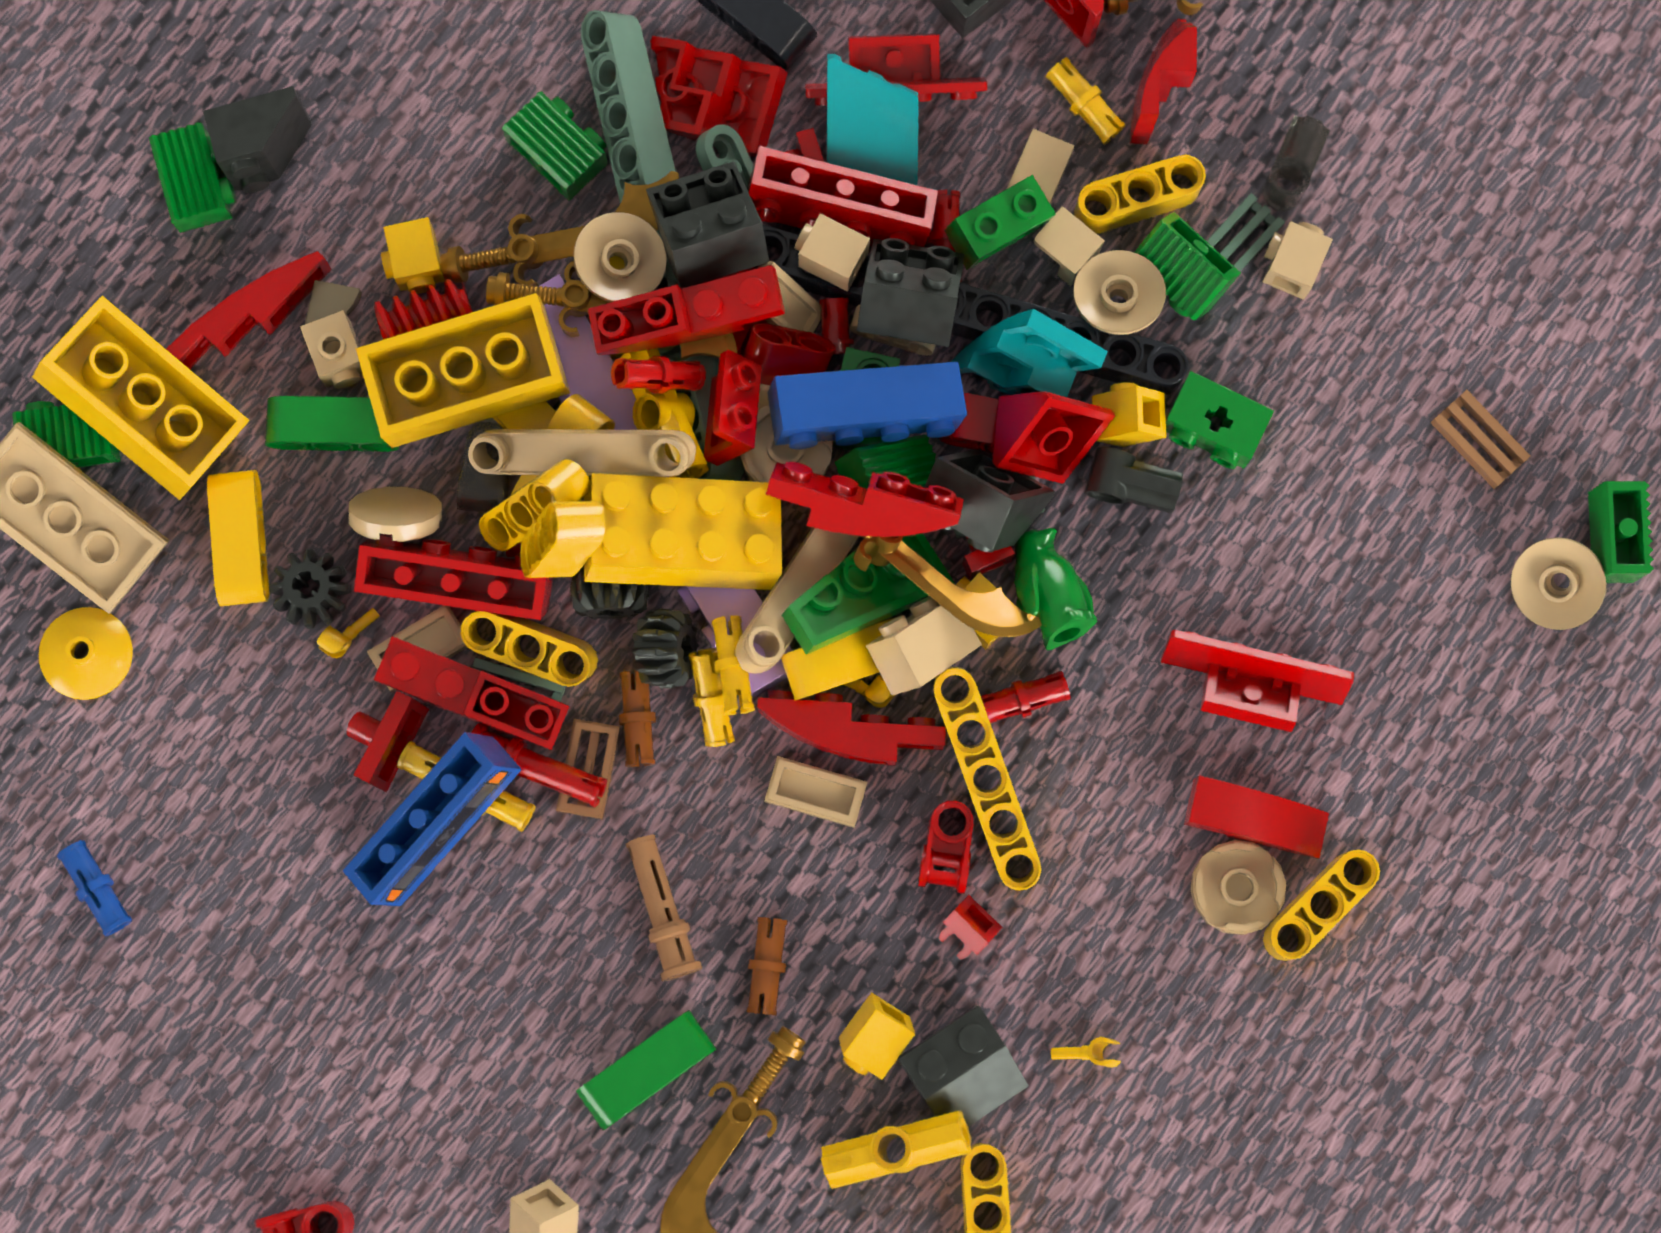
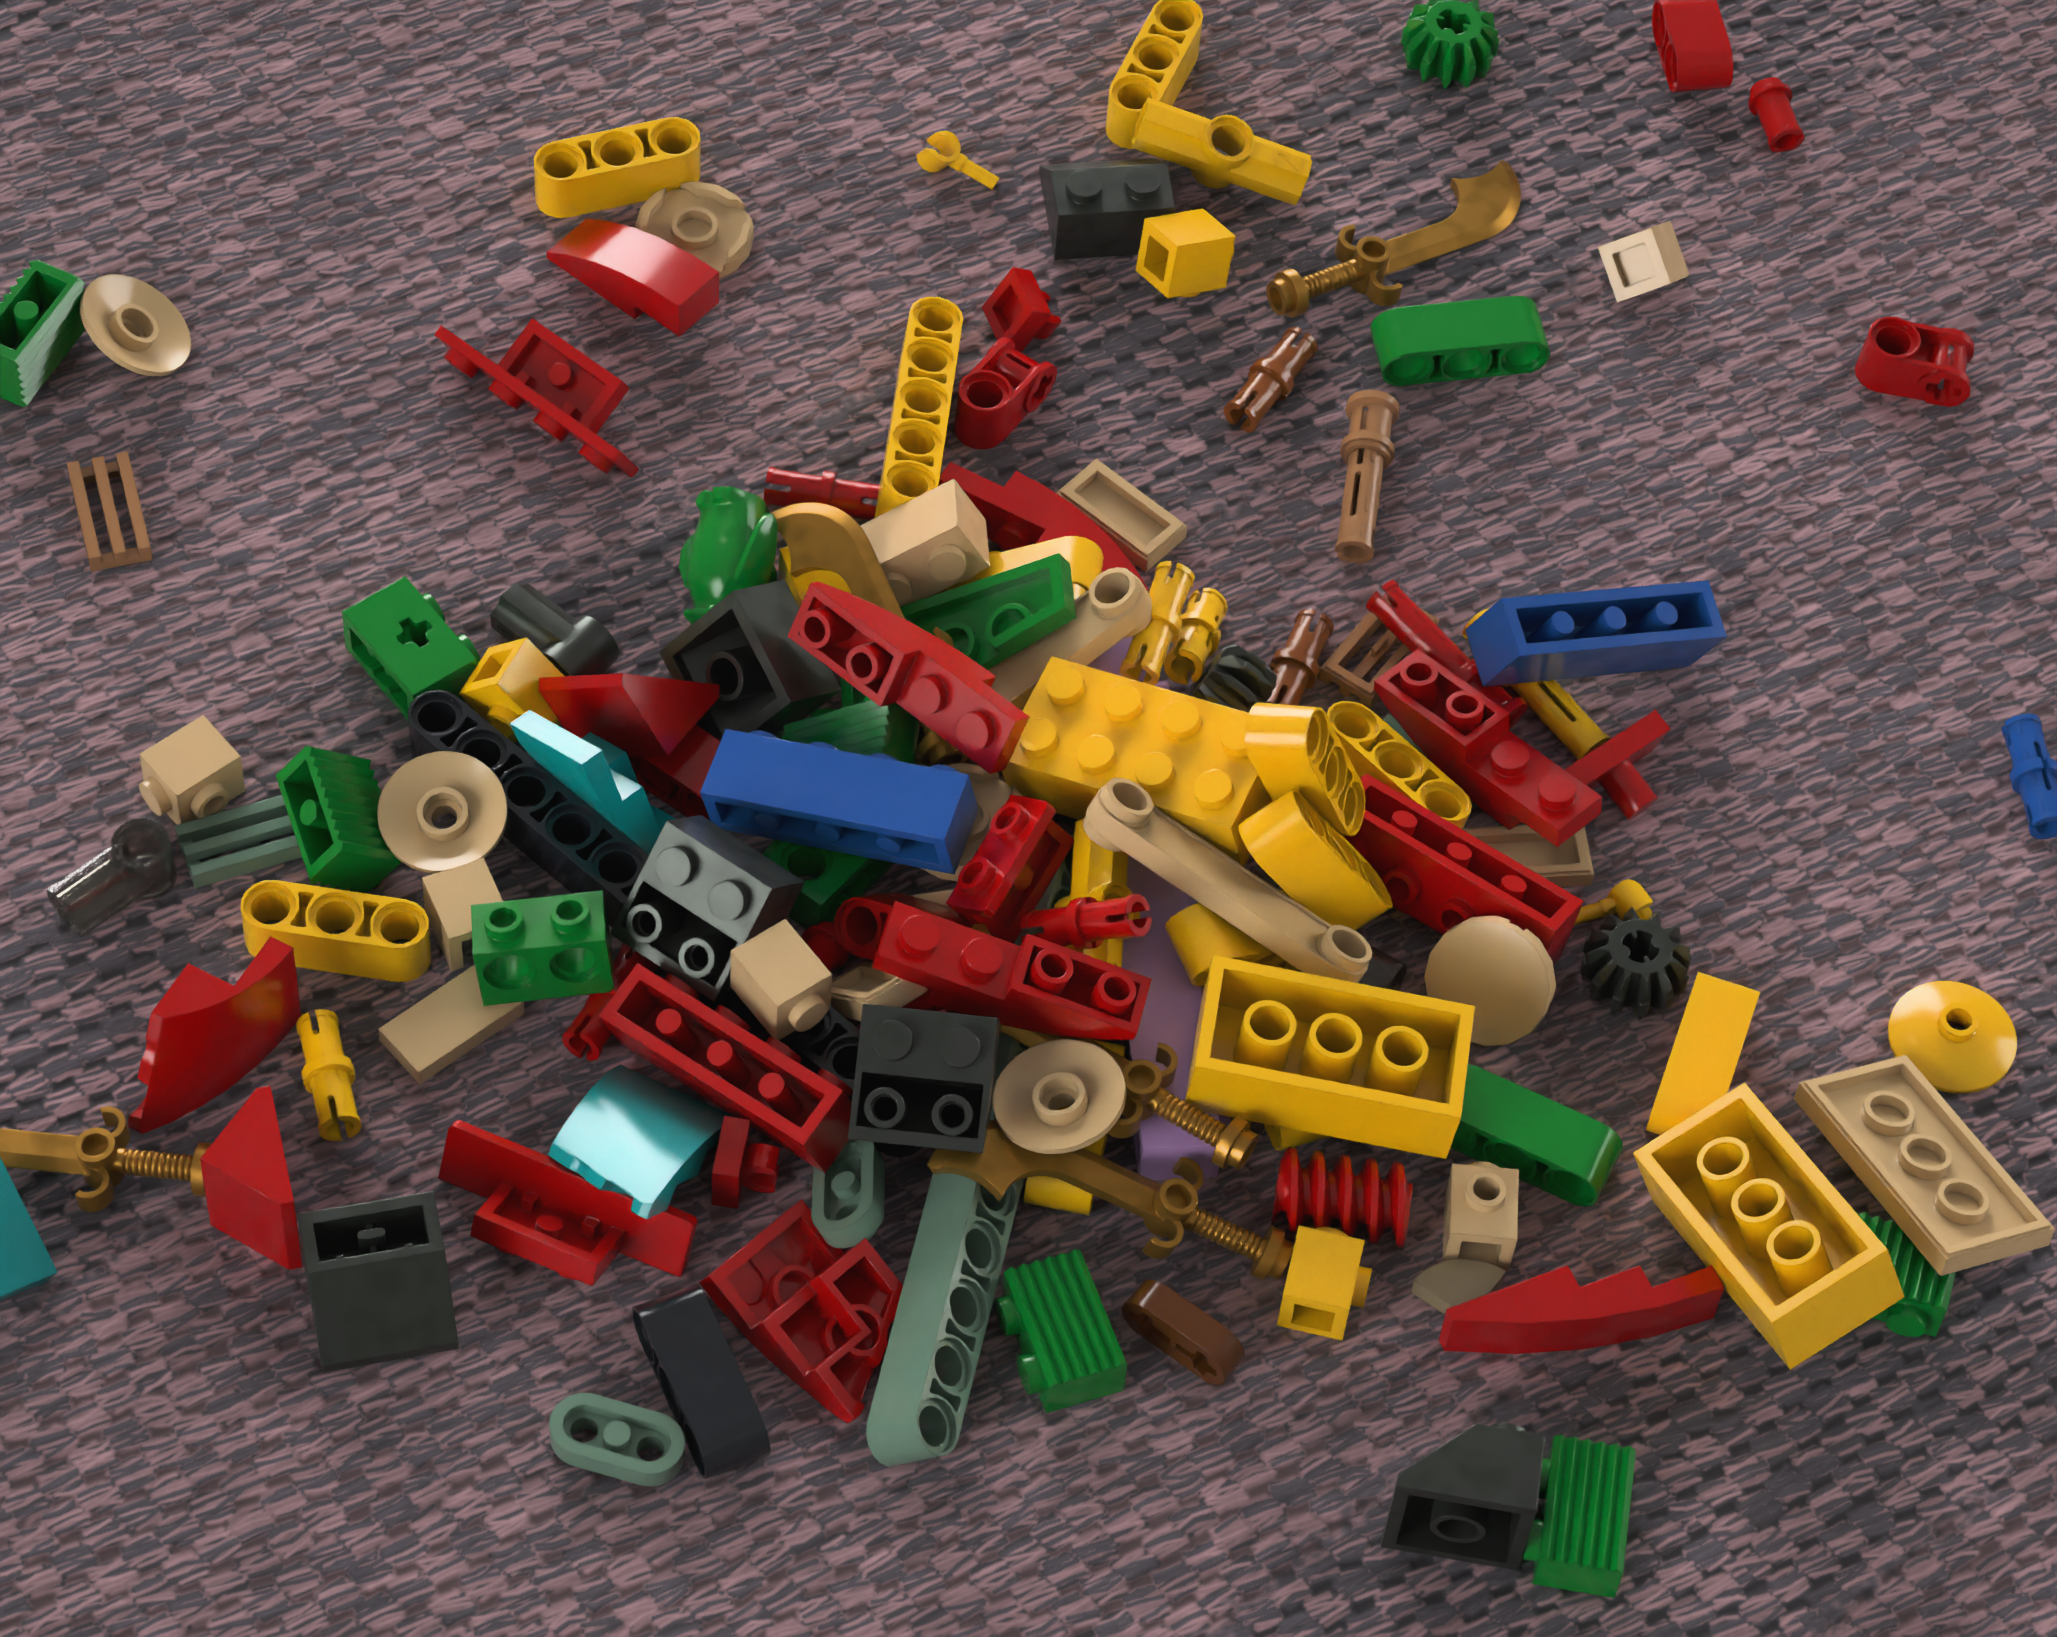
camera: 155 degrees left, 25 degrees down
none -> reddish brown beam [1121,1279,1245,1385]

